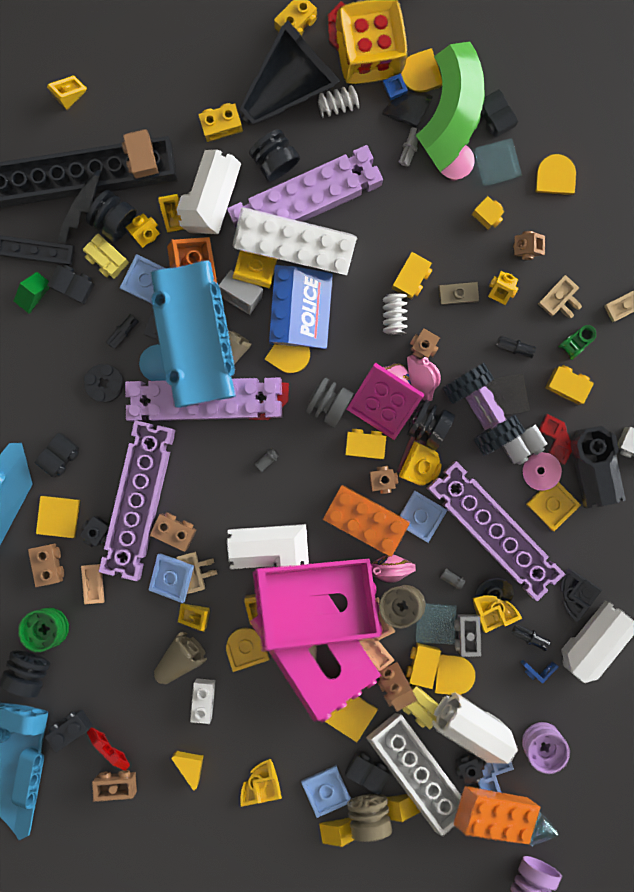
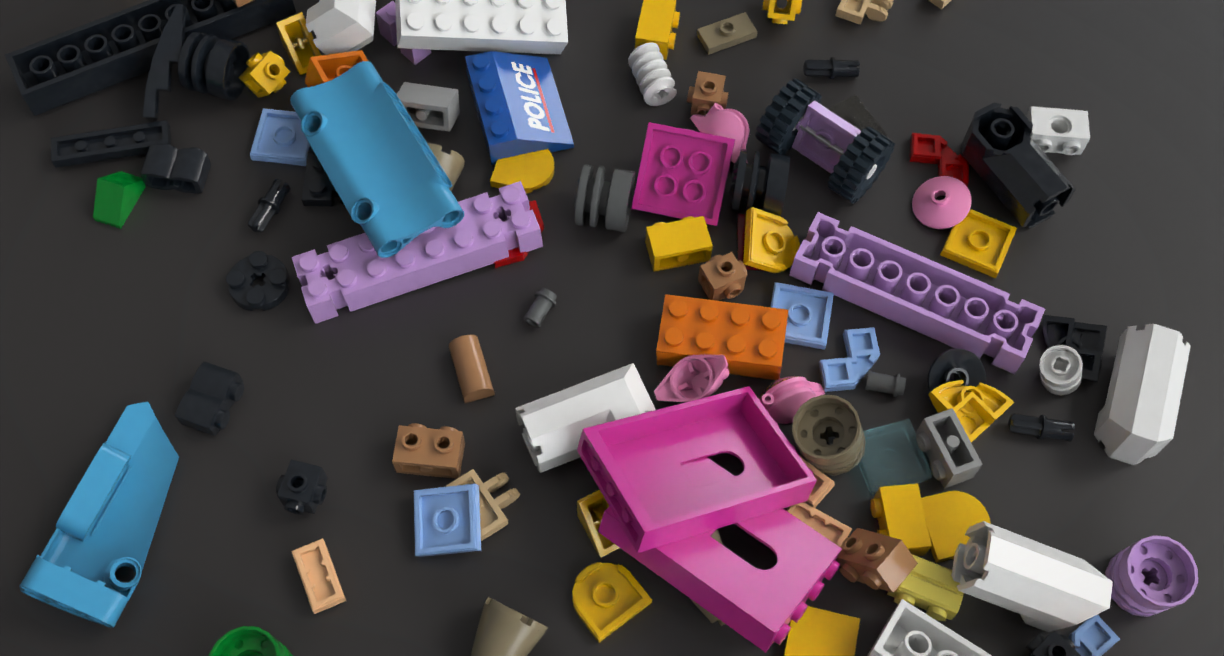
camera: 25 degrees left, 25 degrees down
medium nougat brick [28,543,64,587] -> none
yellow tile [36,496,80,538] -> none
light yellow brick [83,233,129,279] -> none
lavender brick [99,420,176,581] -> none
dark azure dish [139,344,166,381] -> none
yellow slope [178,603,210,631] -> none
yellow tile [233,250,277,288] -> none
light grey brick [502,424,547,465] -> none
blue bracket [520,660,558,684] -> none
yellow brick [545,365,594,405] -> none
green piece [559,325,597,360] -> none
none -> medium nougat brick [449,335,495,403]
none -> bright pink hat [654,355,729,402]
none -> light blue tile [818,327,880,392]
none -> white wheel [1039,345,1083,396]

